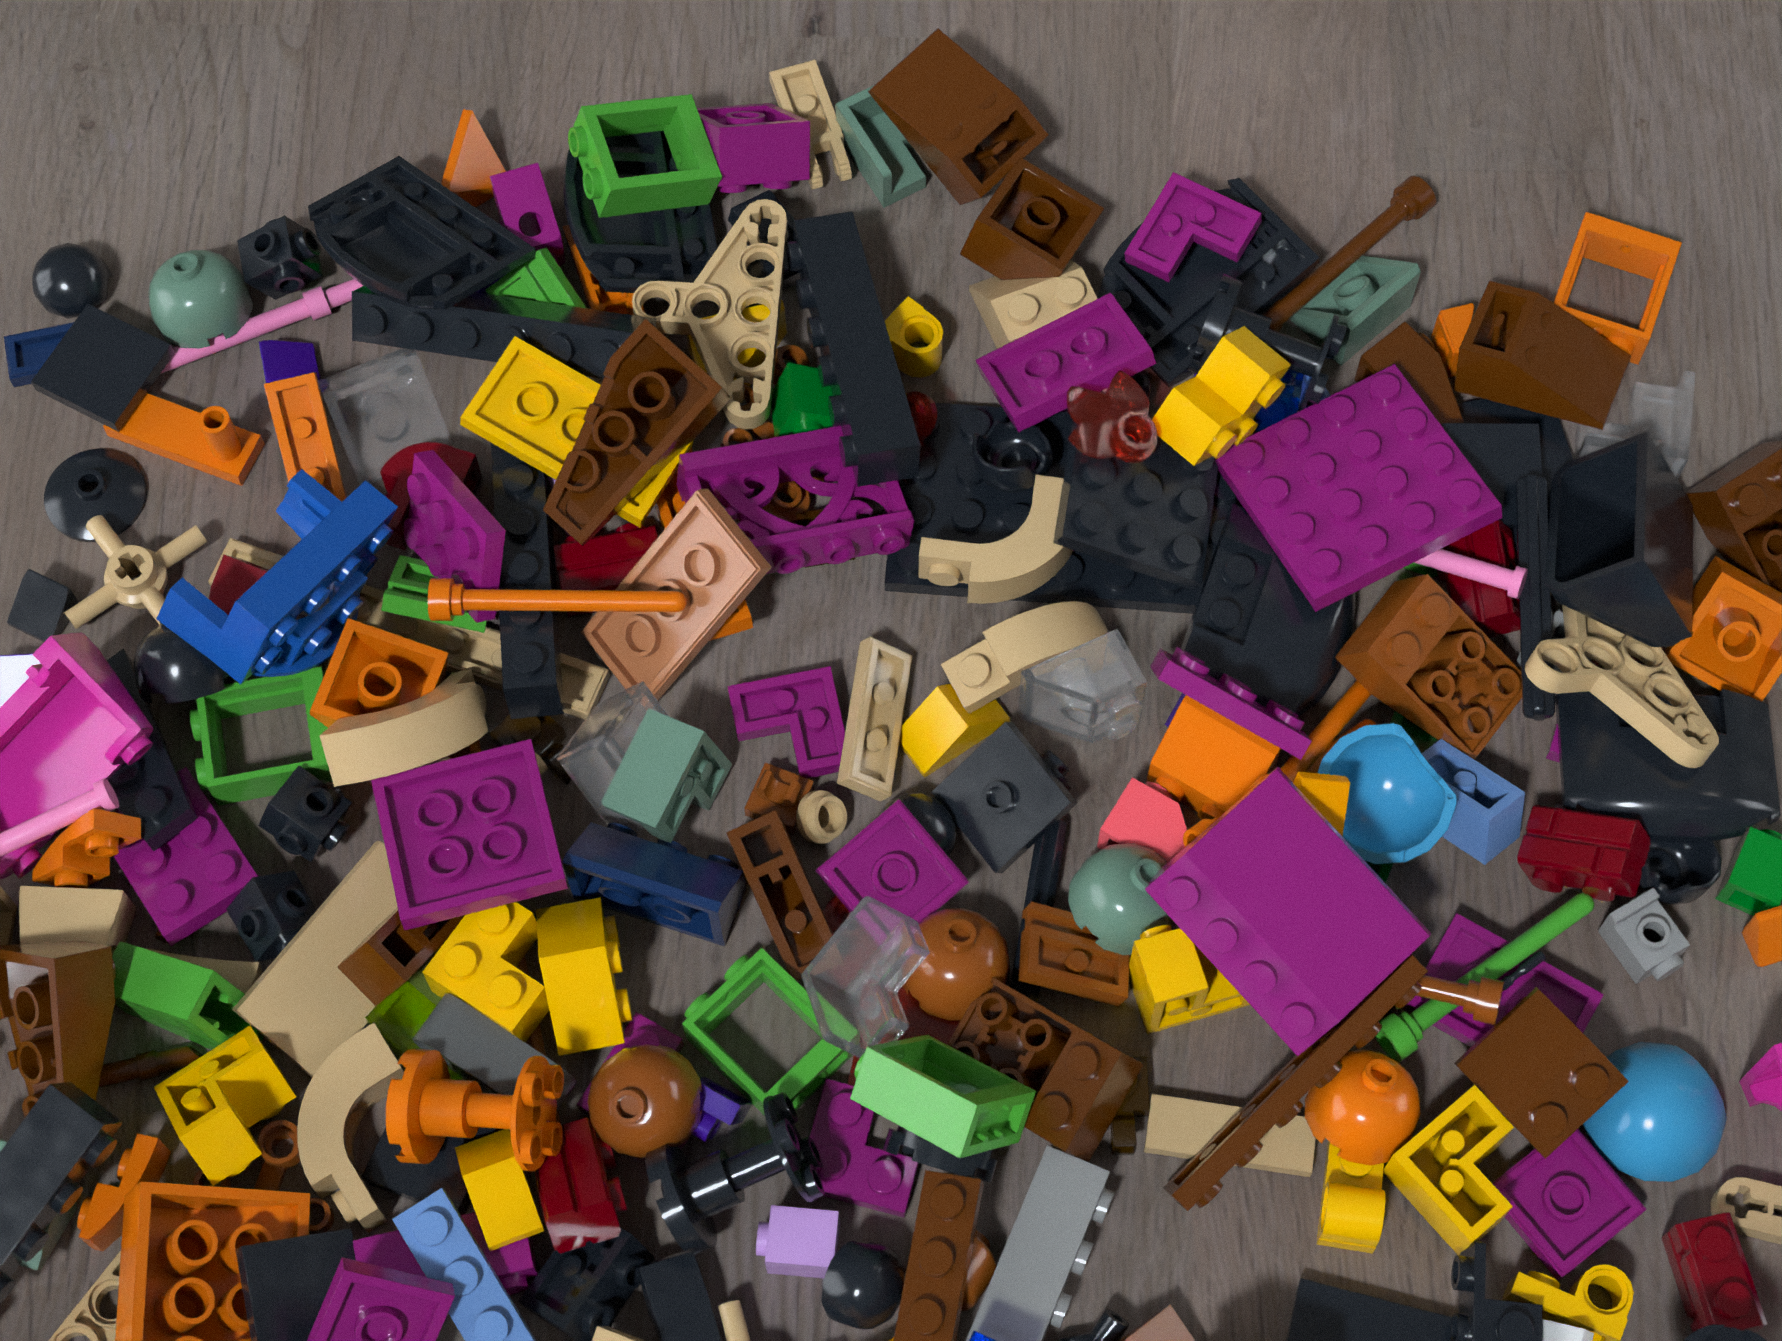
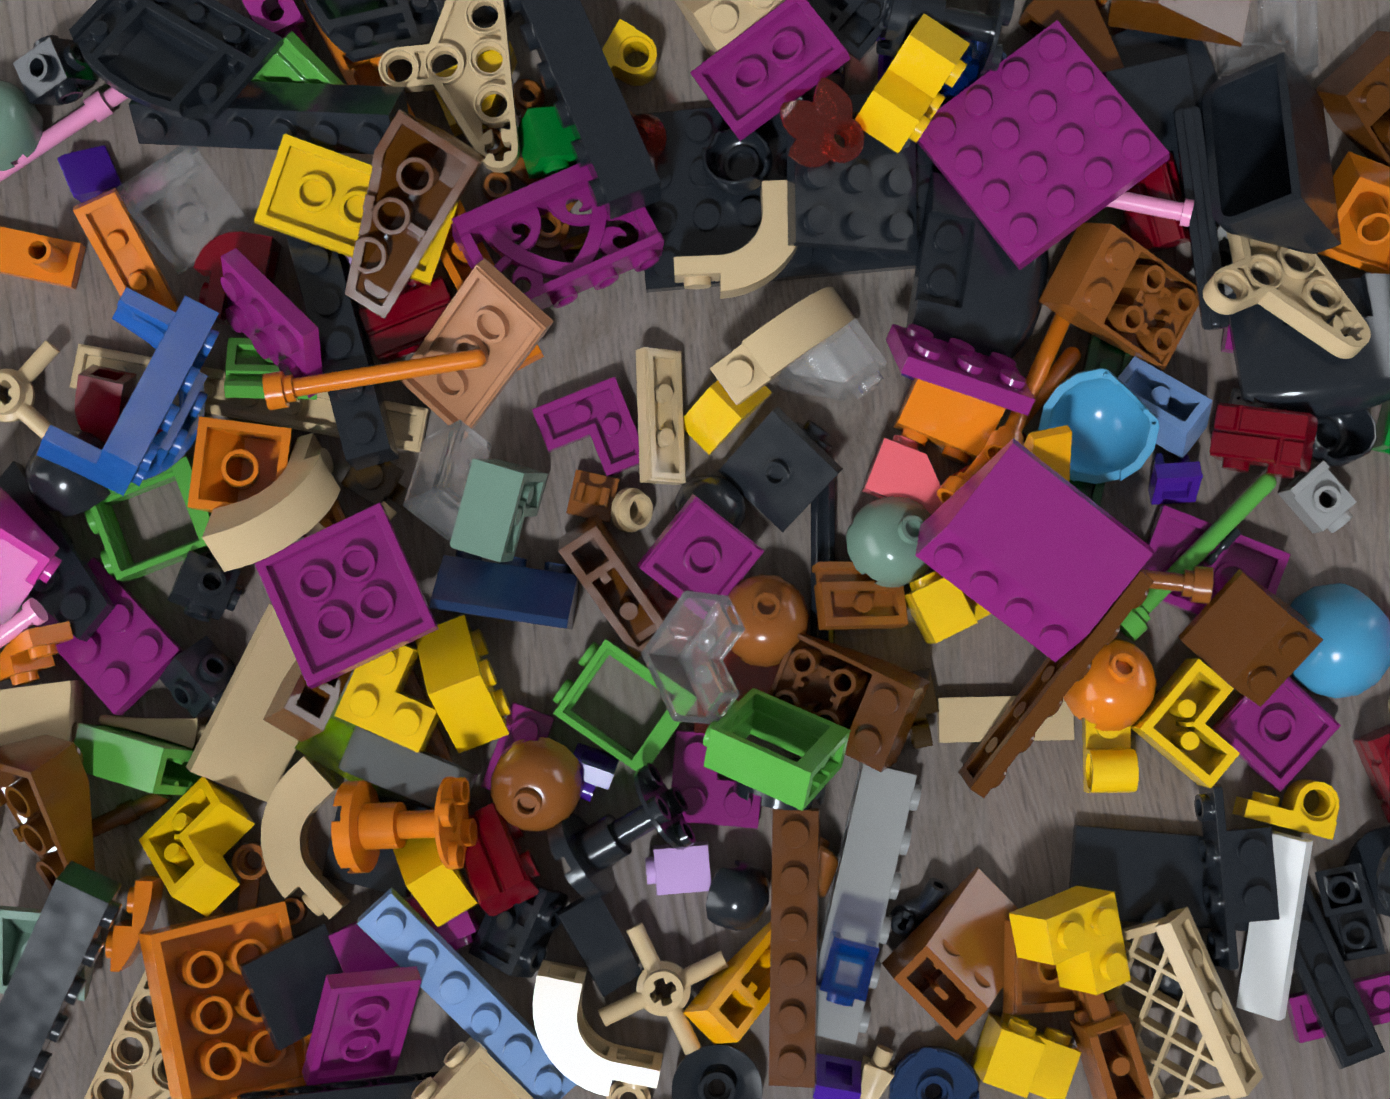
camera: 10 degrees left, 20 degrees up
none -> dark purple tile [1148,453,1203,505]

